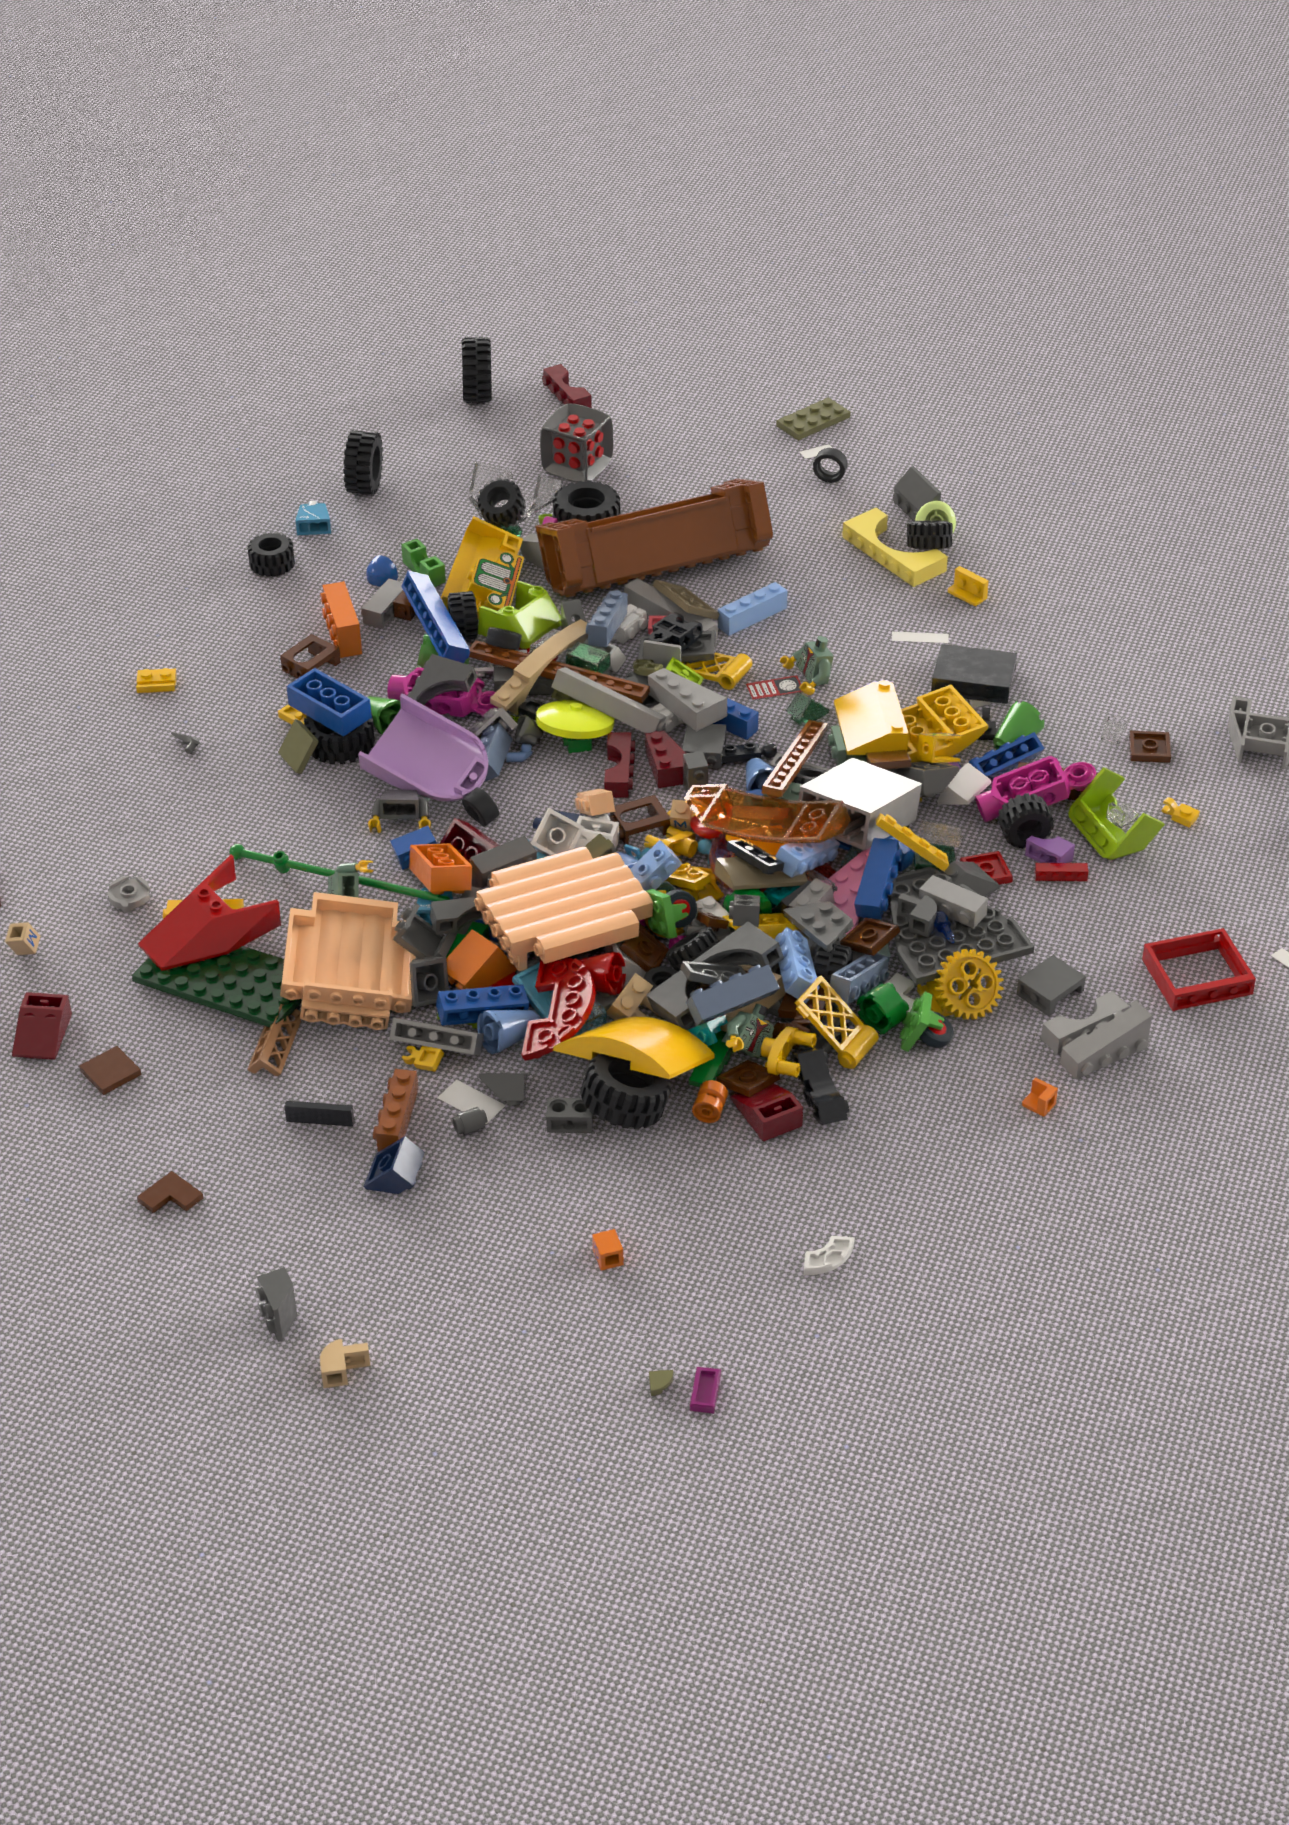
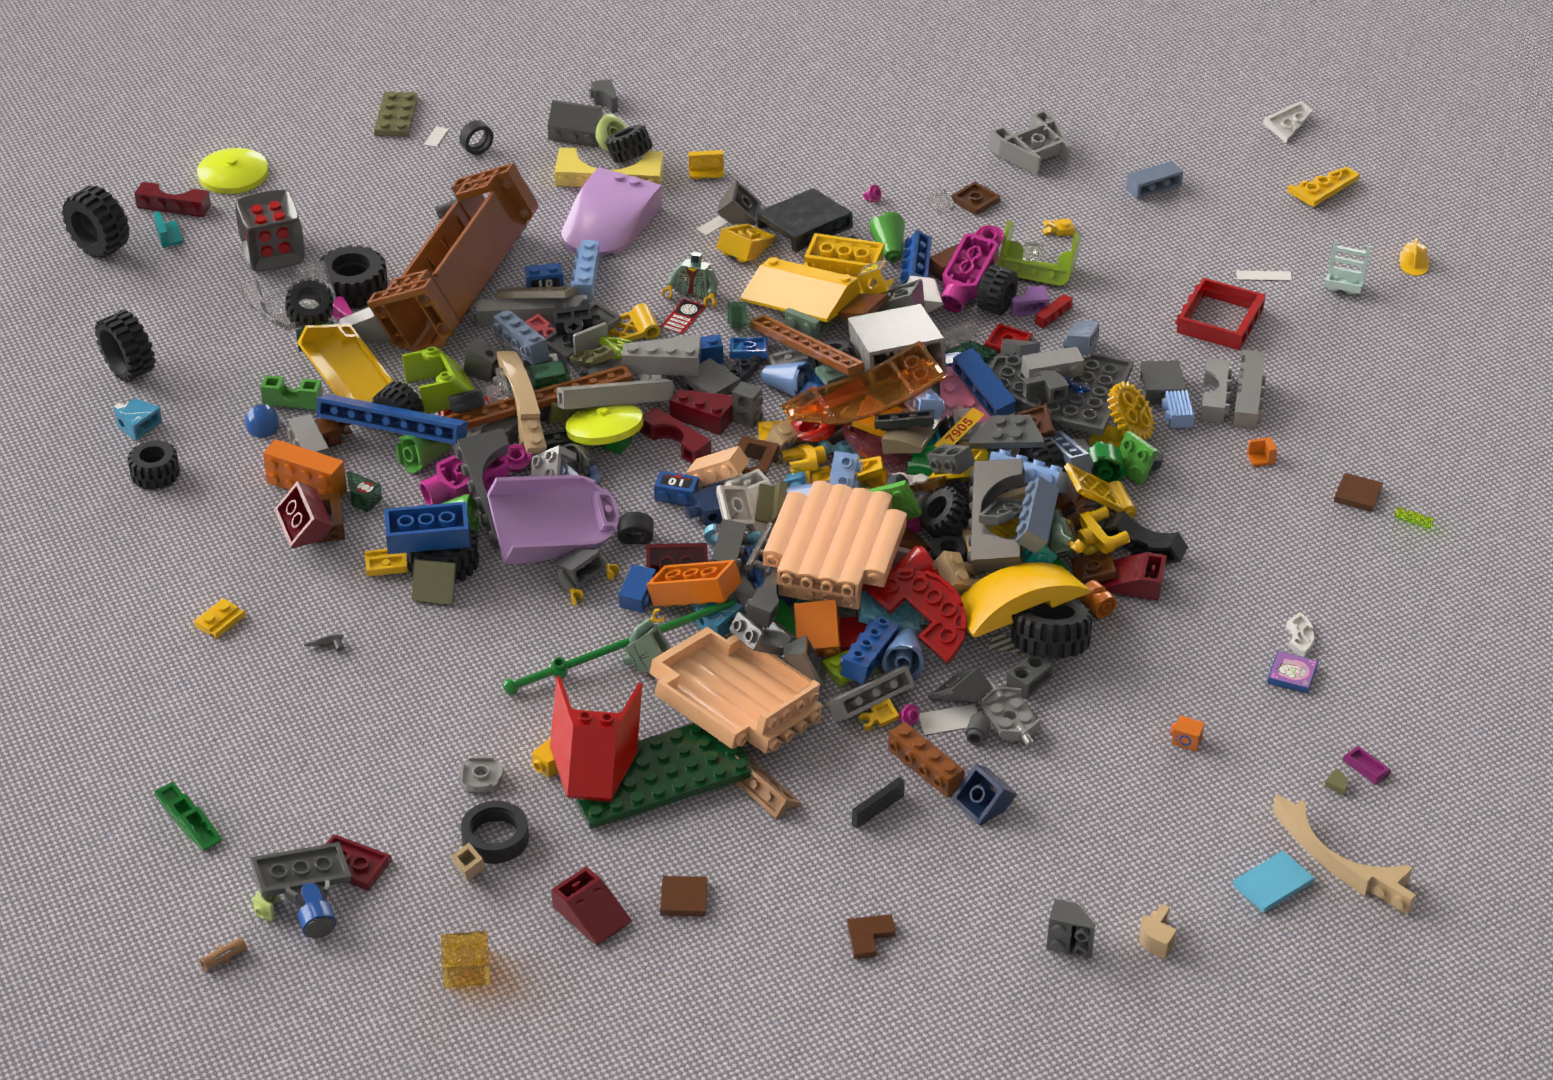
camera: 50 degrees left, 0 degrees up
brick [467,551,524,611] -> none
yellow wing [875,813,949,872] -> none
none -> teal panel [153,212,183,247]
none -> neon yellow dish [197,148,268,194]
none -> dark red slope [274,481,333,549]
none -> clear green slope [346,471,382,512]
none -> black tyre [461,801,529,864]
none -> blue brick [524,263,564,287]
none -> lavender windscreen [562,167,662,258]
none -> dark grey arch [589,79,618,113]
none -> blue brick [654,471,699,506]
none -> yellow slope [716,223,777,263]
none -> dark grey slope [717,180,761,225]
none -> blue tile [730,337,768,359]
none -> dark pink plate [862,185,882,202]
none -> dark pink plate [898,704,920,726]
none -> yellow sticker [934,407,984,447]
none -> light grey plate [981,679,1041,748]
none -> sand blue brick [1063,320,1100,355]
none -> light blue brick [1161,390,1195,428]
none -> medium azure tile [1233,851,1314,913]
none -> tile [1267,651,1319,694]
none -> tan slope [1273,794,1416,915]
none -> reddish brown tile [1334,473,1383,512]
none -> clear neon green axle [1394,507,1434,529]

